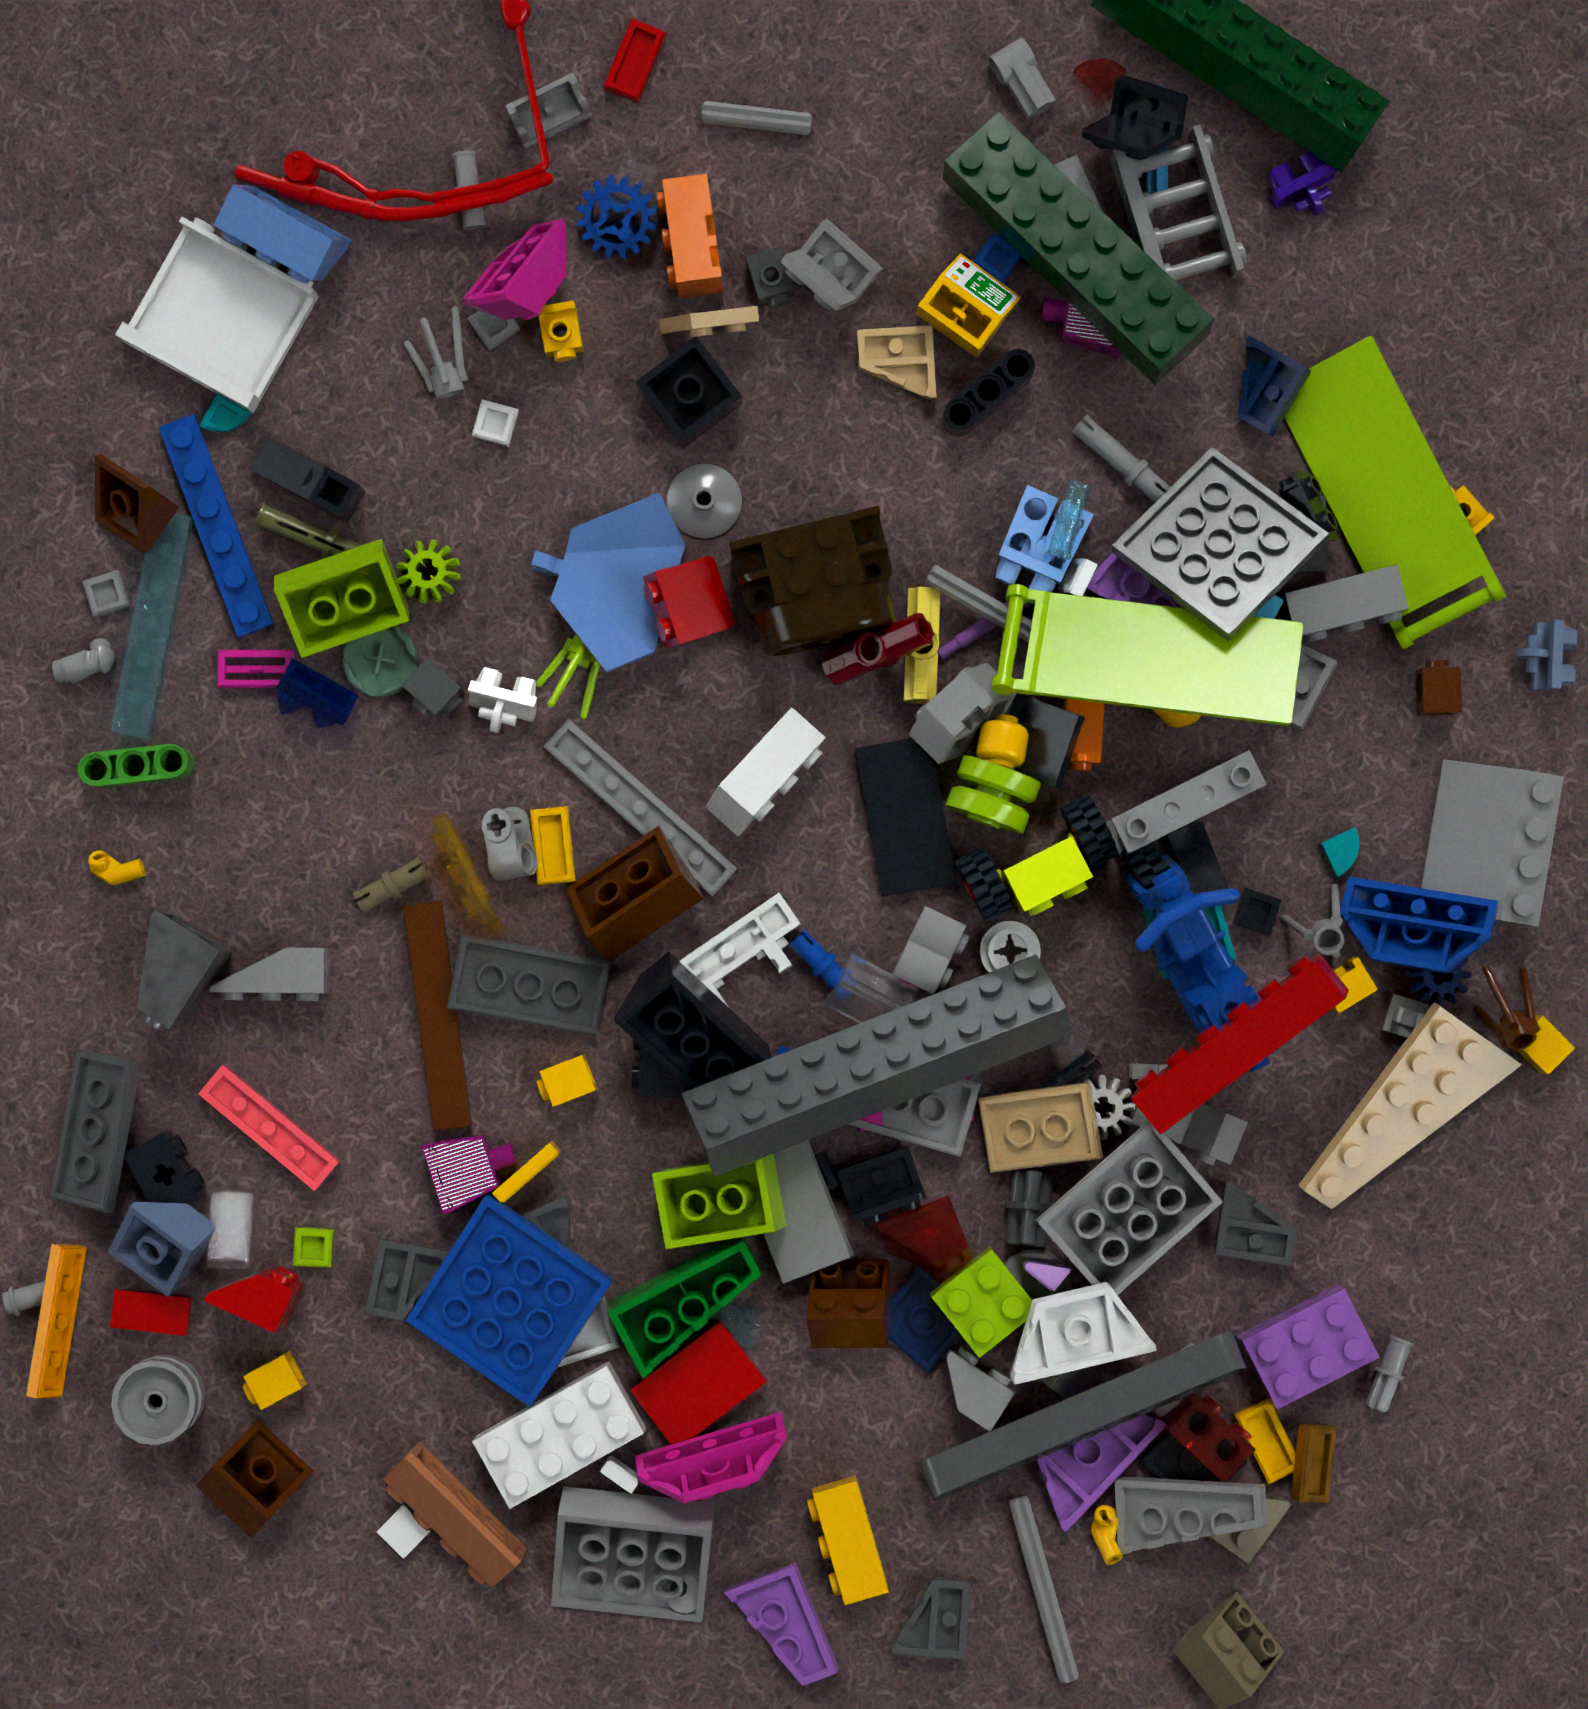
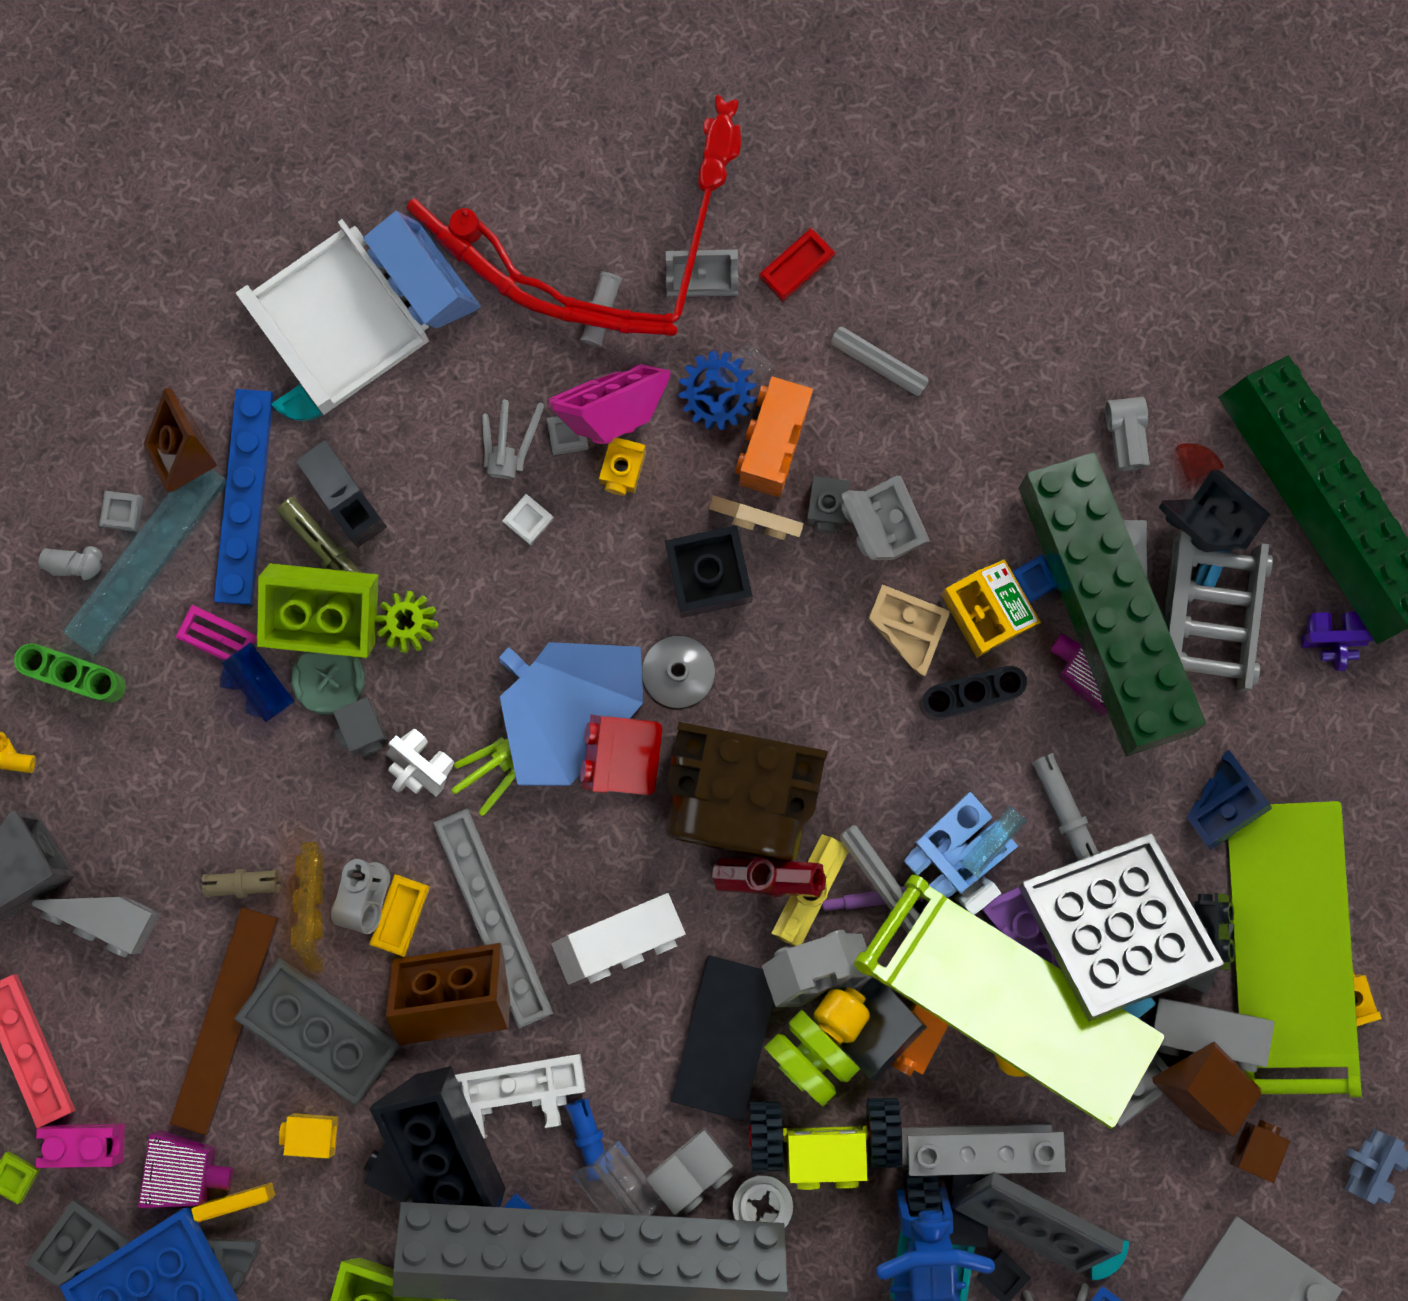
camera: 25 degrees right, 5 degrees down
none -> dark pink brick [36,1124,125,1168]
none -> dark grey tile [951,1172,1124,1274]
none -> reddish brown slope [1153,1041,1262,1137]

